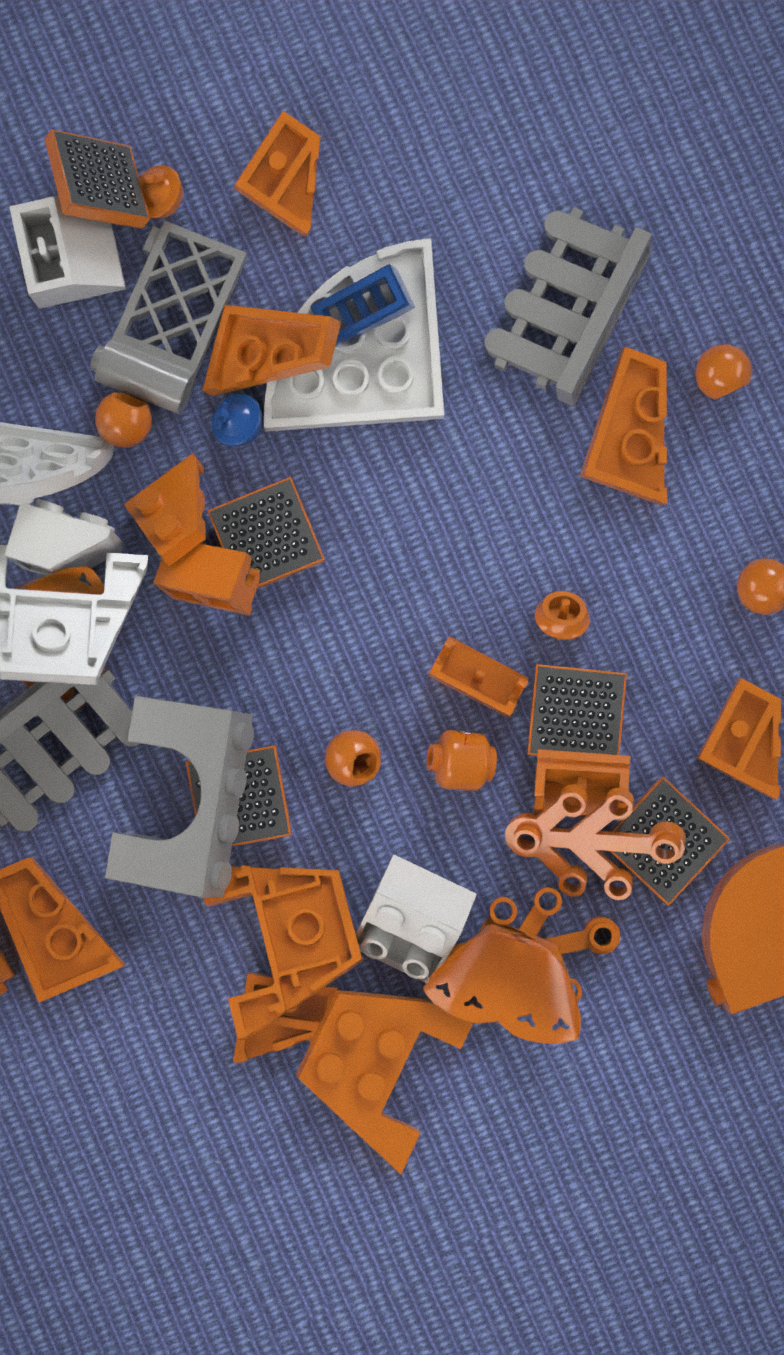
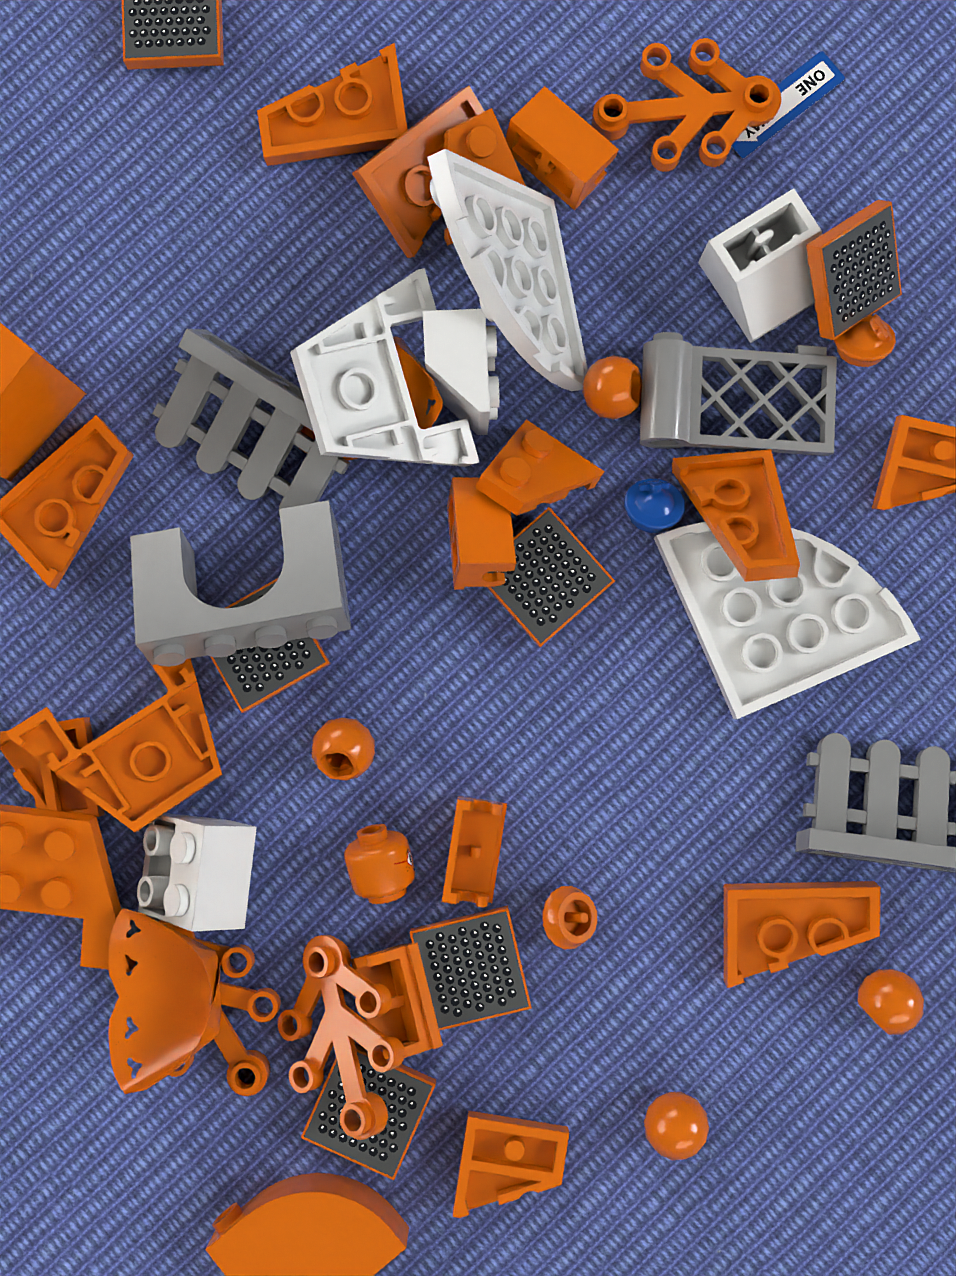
camera: 70 degrees right, 0 degrees up
blue slope [310,264,415,347] -> none

